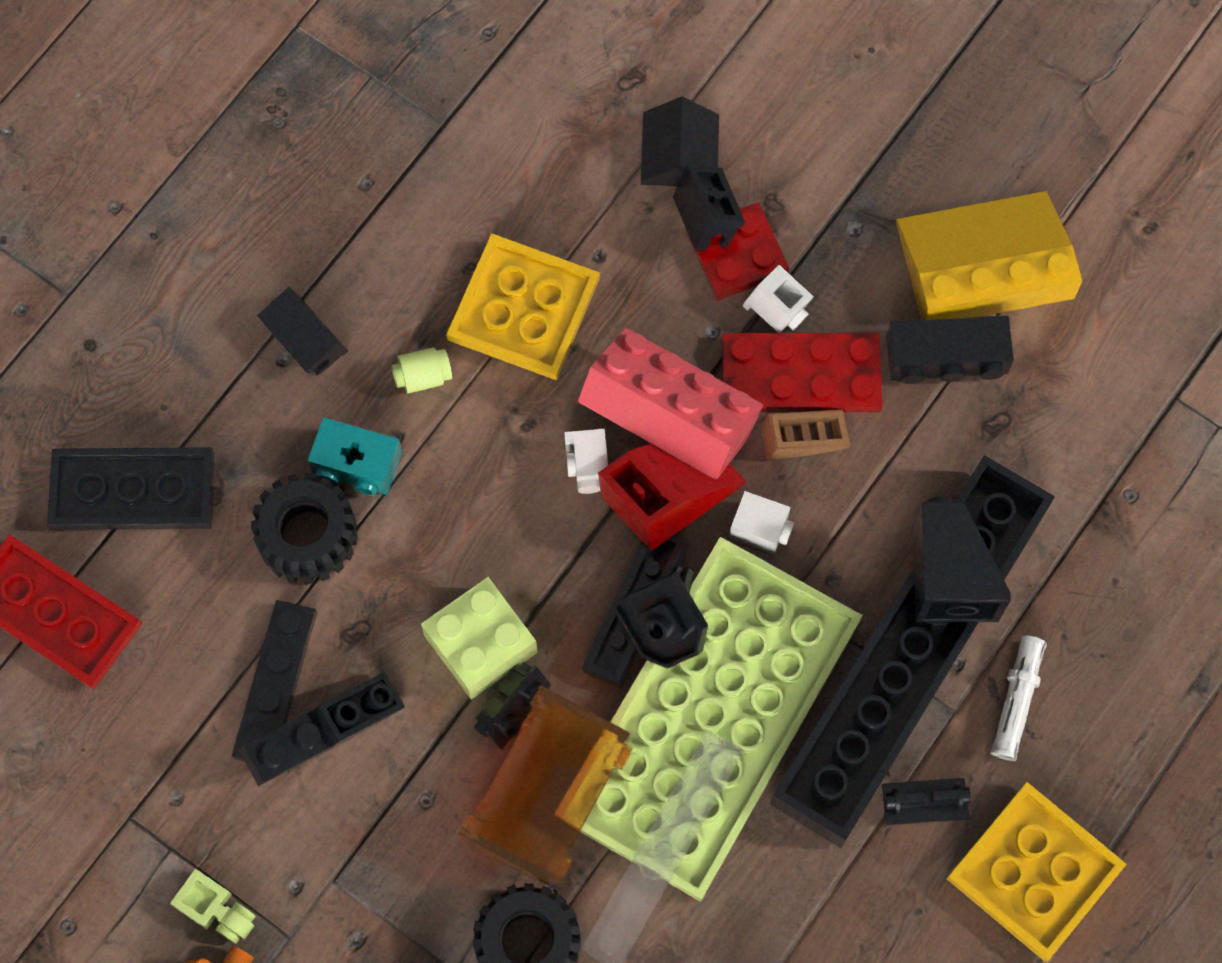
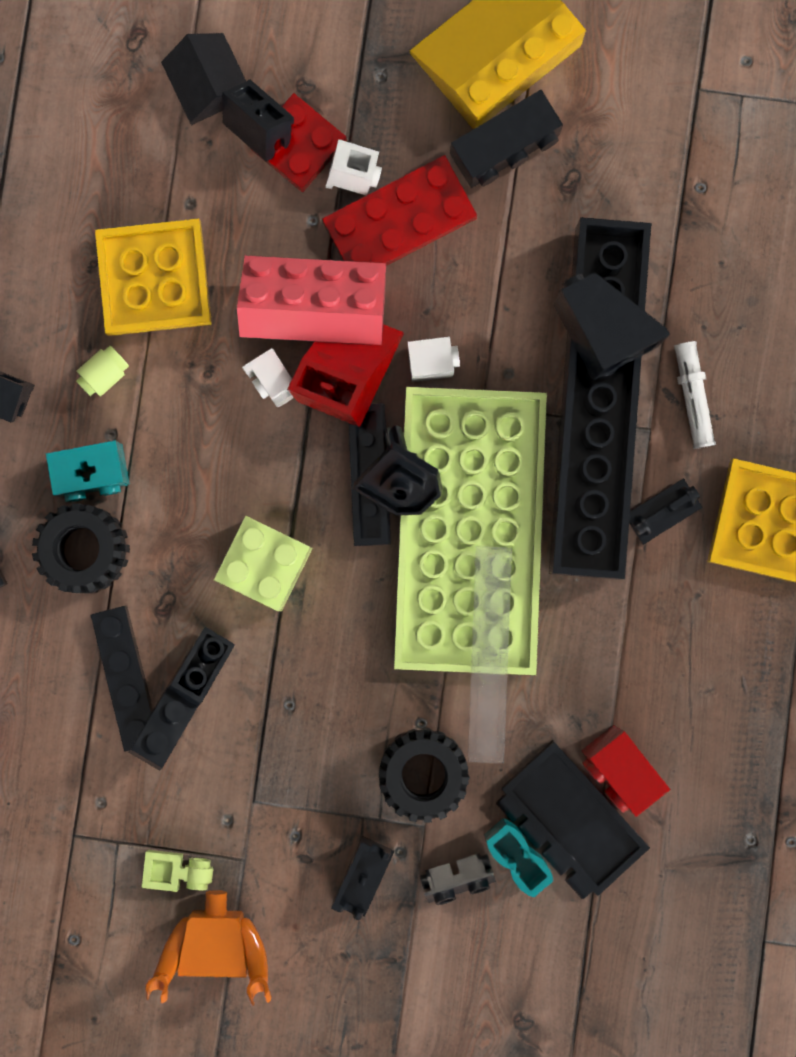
camera: 25 degrees left, 15 degrees up
clear orange windscreen [458,685,633,886] -> none
black hinge [474,662,551,750] -> none
medium nougat slope [760,410,850,461] -> none

